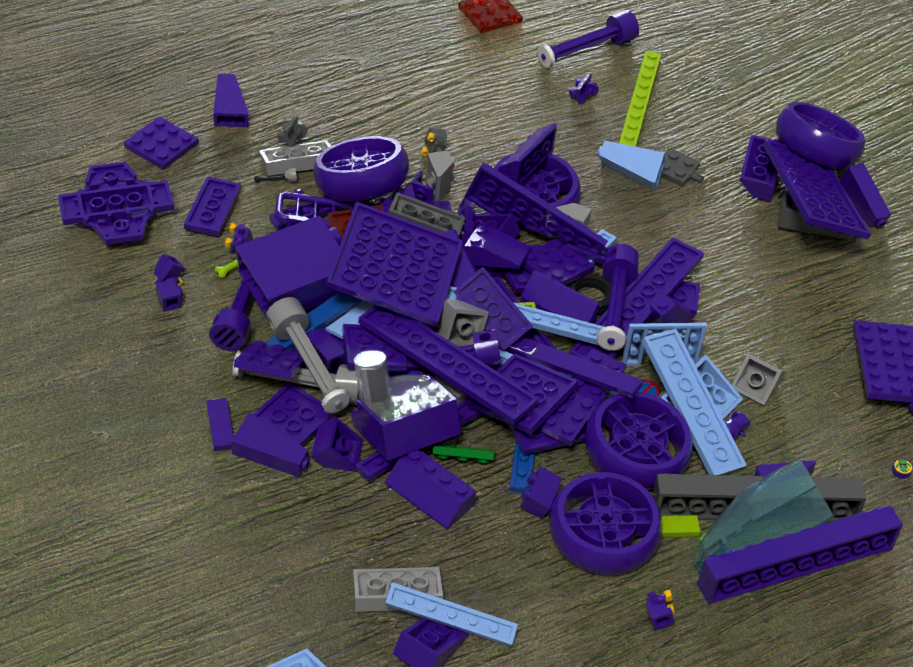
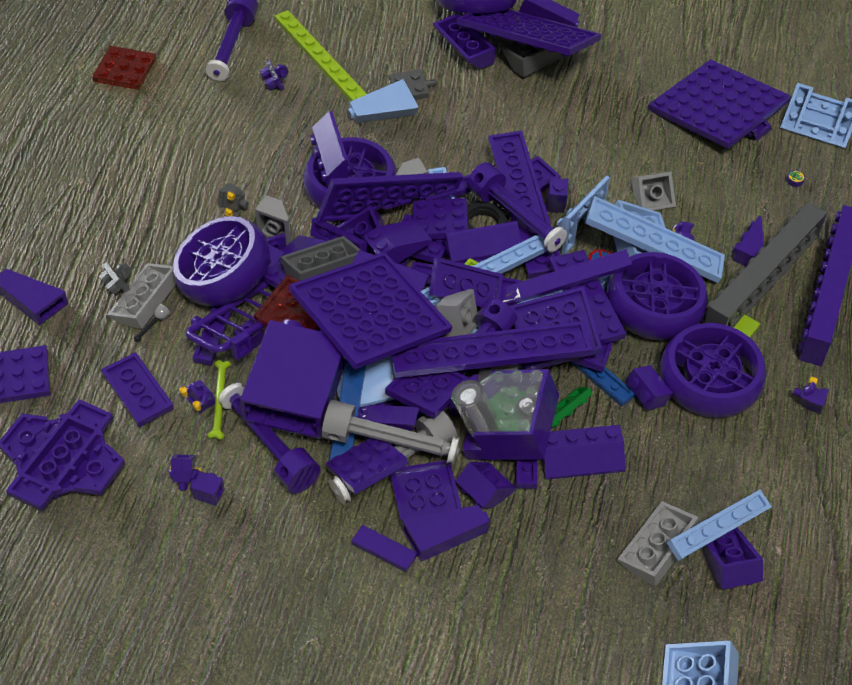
camera: 45 degrees left, 5 degrees up
clear light blue windscreen [693,458,834,574] -> none

